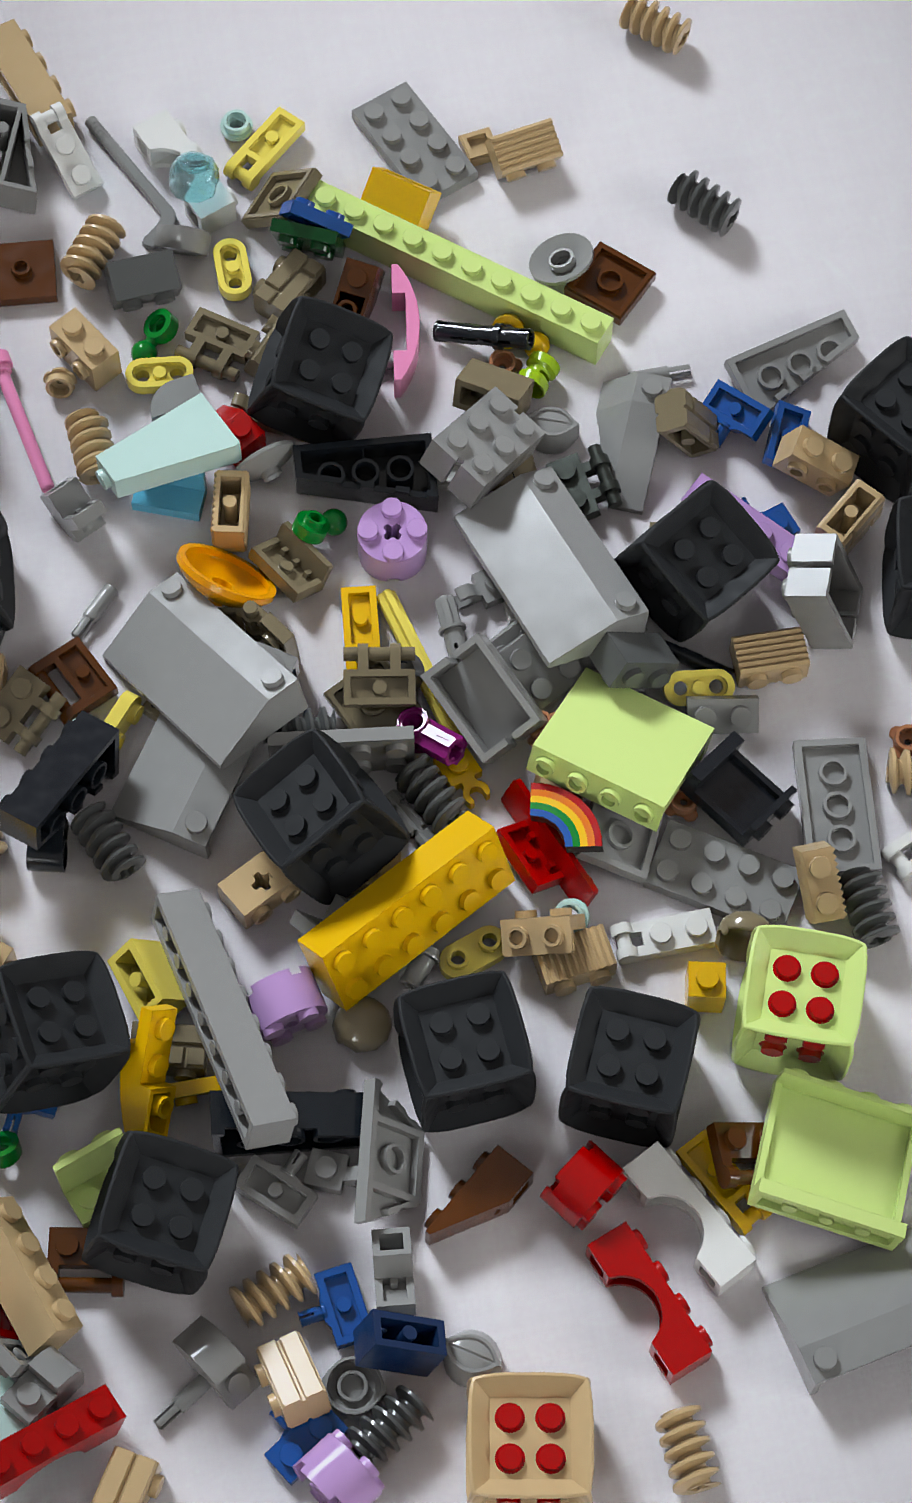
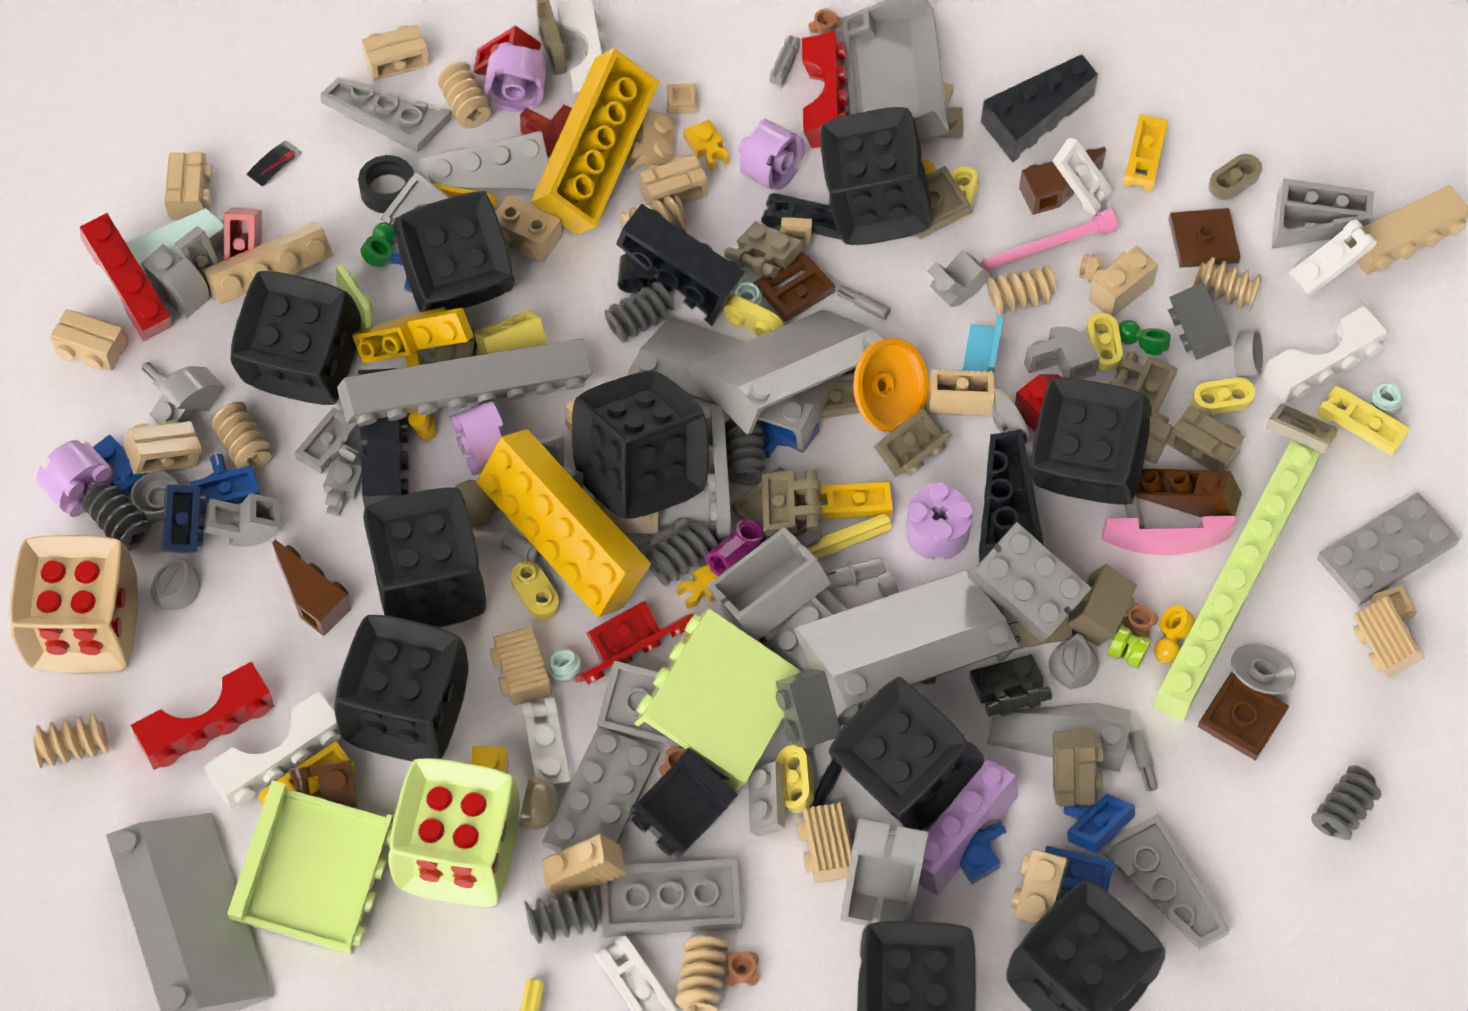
camera: 90 degrees right, 5 degrees down
light grey piece [85,116,176,250] -> none
light aqua slope [95,393,242,498] -> none
clear light blue hair [169,151,219,203] -> none
dark tan plate [241,600,301,664] -> none
dark green plate [269,218,346,261] -> none
blue plate [279,197,354,239] -> none
green plate [292,508,348,545] -> none
light grey wing [354,1078,425,1224] -> none
yellow brick [361,167,442,230] -> none
black pin [433,320,535,351] -> none
tan bracket [500,907,586,957] -> none
tile [530,783,604,853] -> none
red brick [539,1140,628,1231] -> none
tan brick [815,479,885,555] -> none

